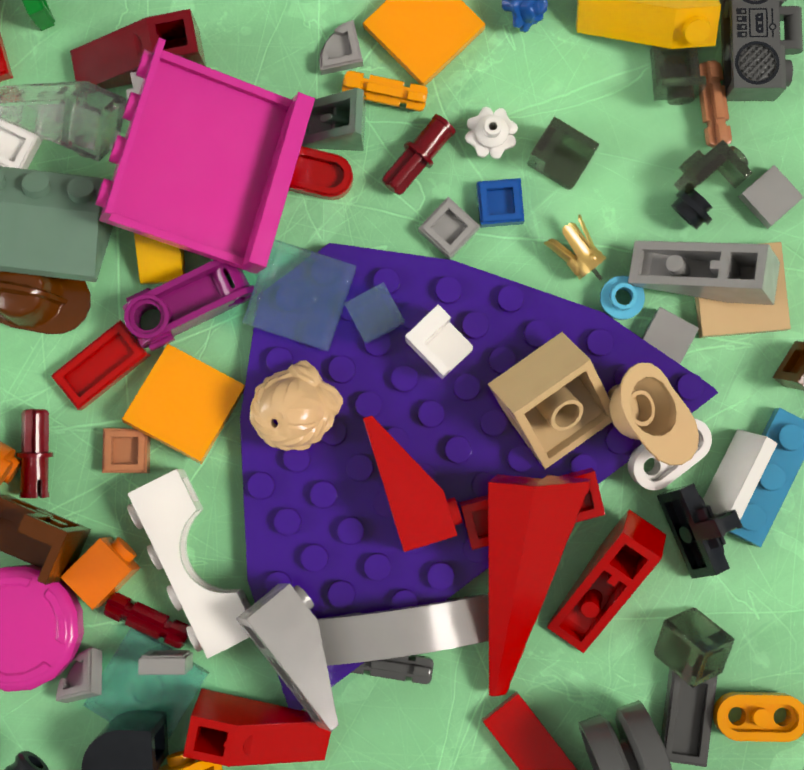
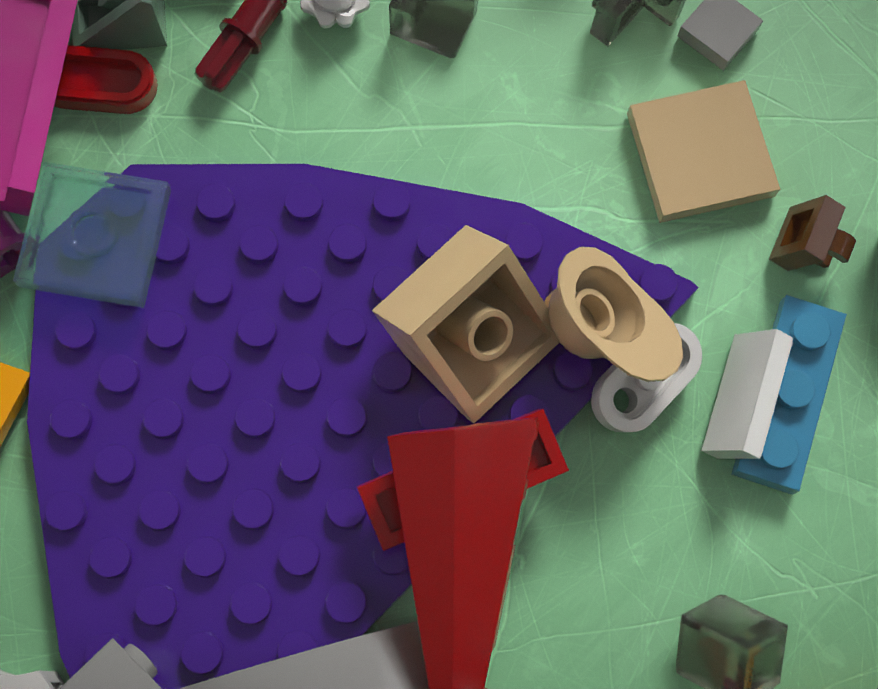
camera: 15 degrees left, 10 degrees down
tan hair [250,360,343,451] -> none
clear light blue tile [344,282,405,344] -> none
red slope [363,416,463,552] -> none
white panel [405,304,473,379] -> none
light grey tile [418,197,480,260] -> none
blue tile [476,178,525,228] -> none
pearl gold piece [544,214,607,280] -> none
red slope [547,509,666,653] -> none
medium azure plate [600,275,645,320] -> none
light grey slope [628,241,780,305] -> none
light grey tile [642,307,699,364] -> none
black hinge [657,483,743,579] -> none
black plate [671,189,713,230] -> none

